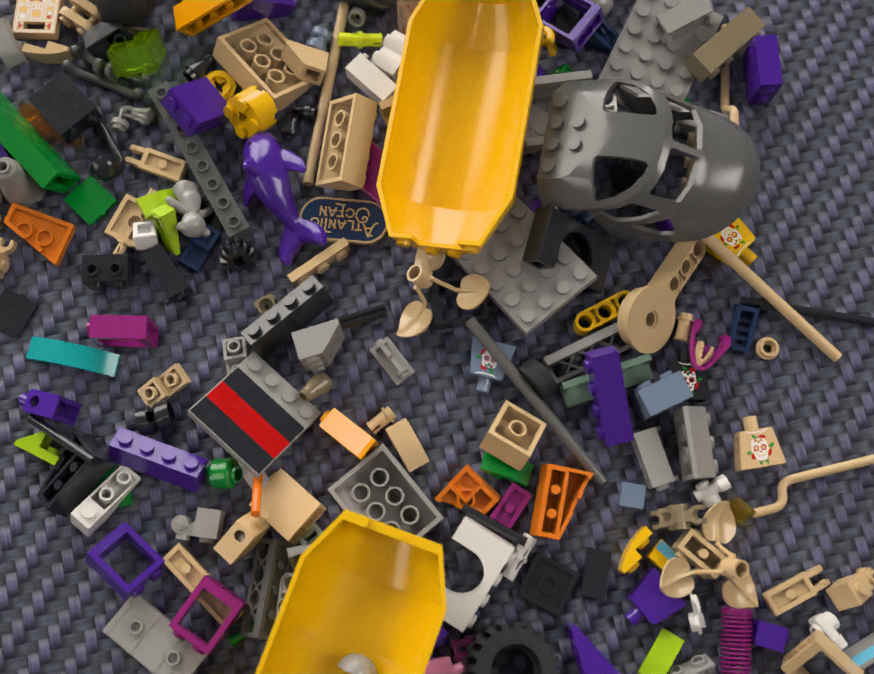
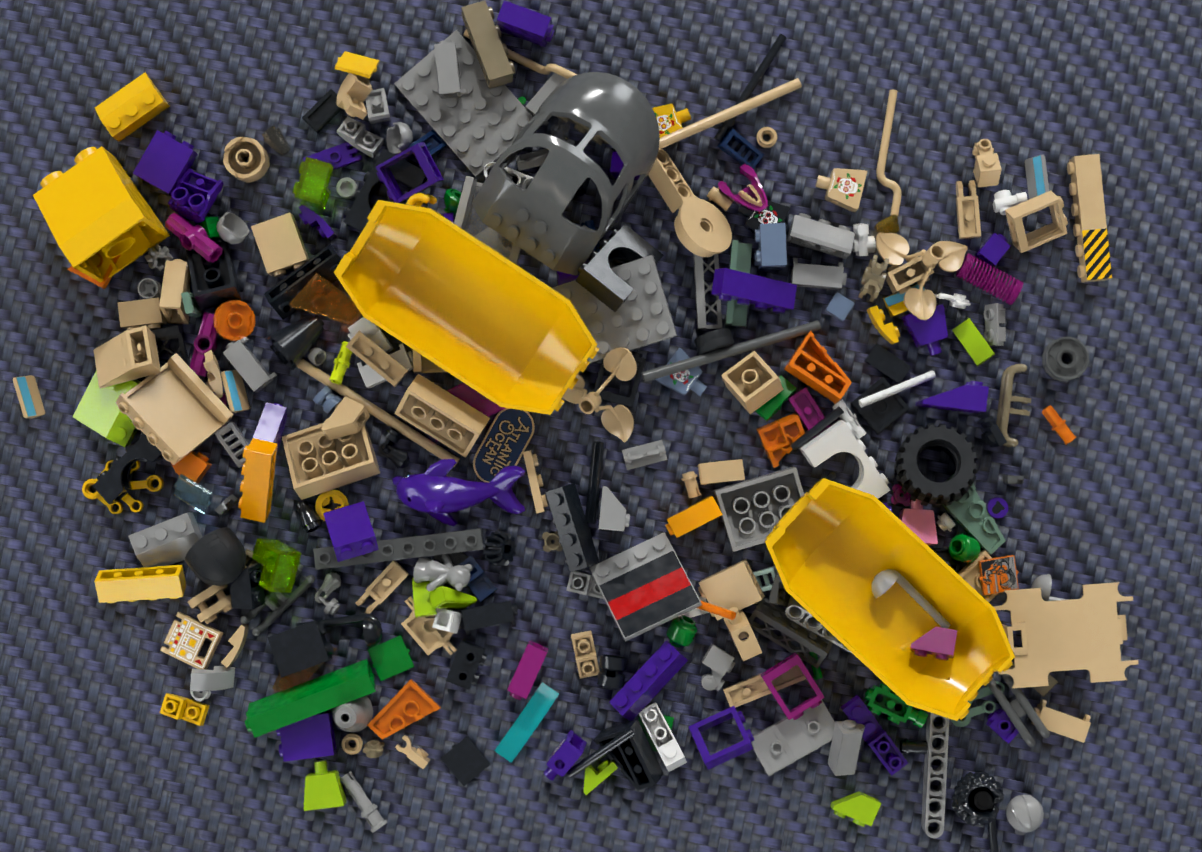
camera: 65 degrees left, 10 degrees up
yellow brick [223,86,277,139] -> none
dark tan cone [298,372,332,403] -> none
yellow beam [572,290,630,336] -> none
none -> tan plate [346,331,408,387]
none -> white bar [858,370,936,408]

